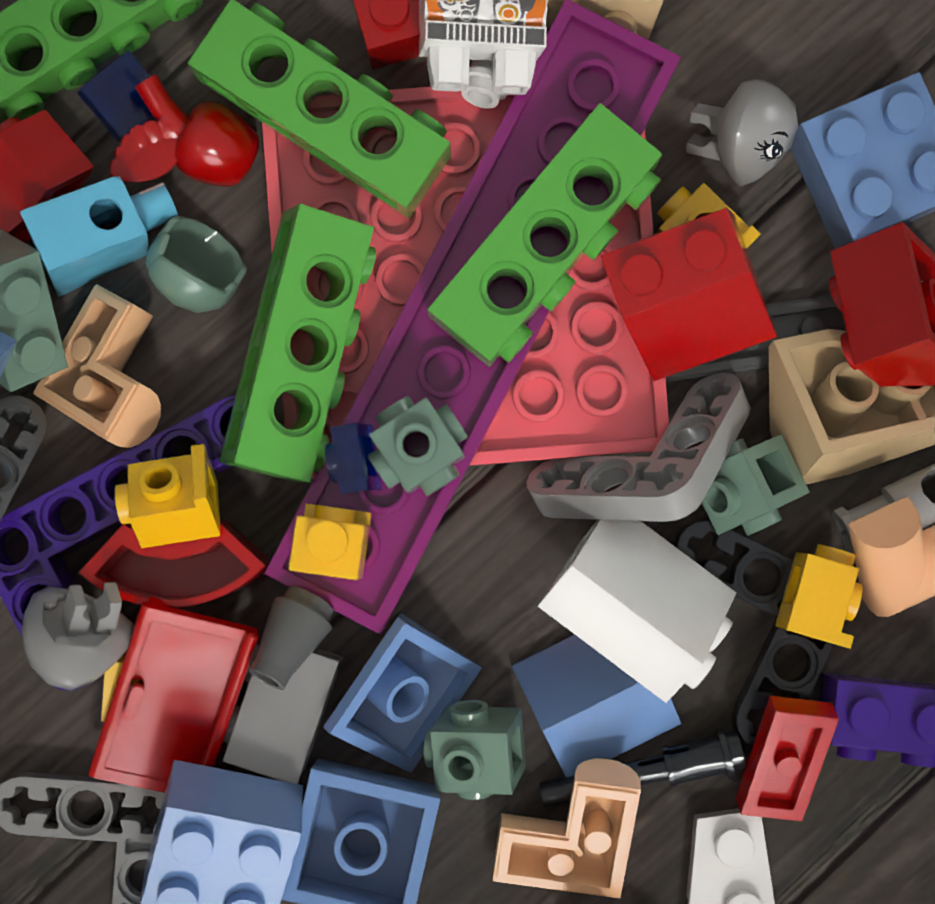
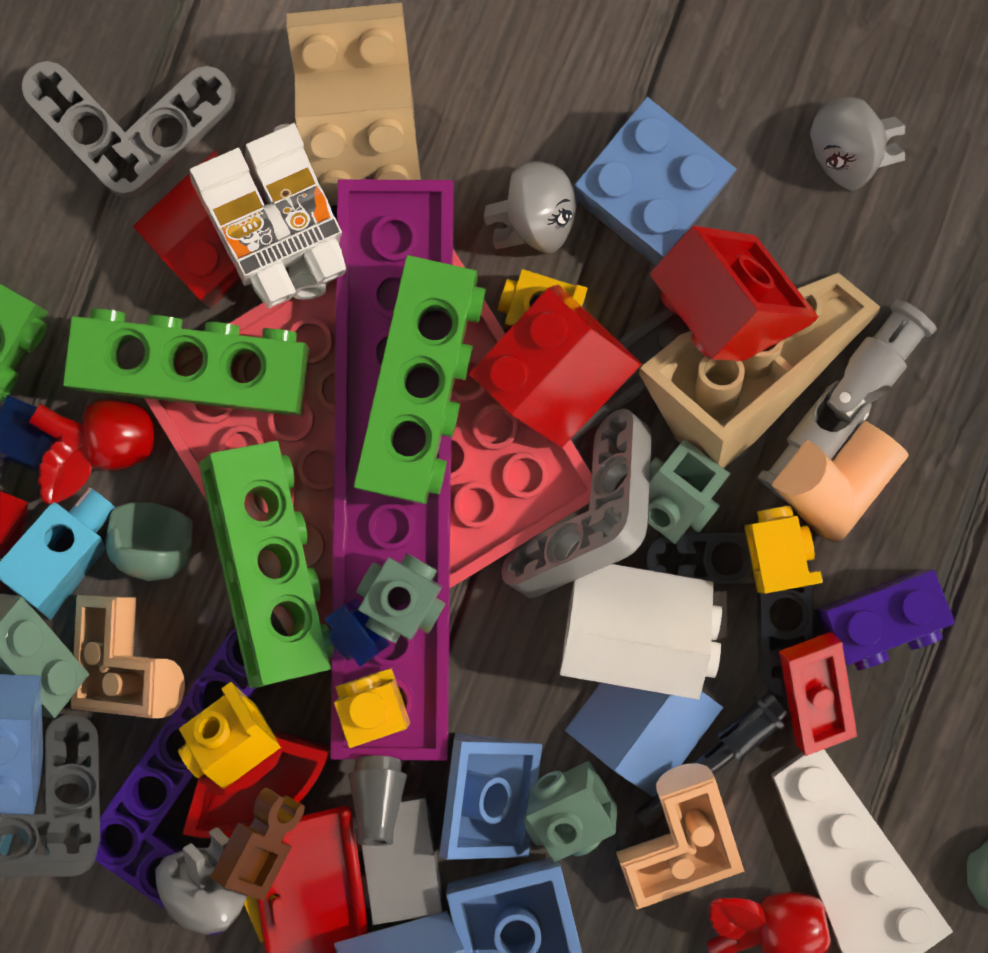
camera: 30 degrees left, 0 degrees up
none -> reddish brown plate [210,787,305,901]

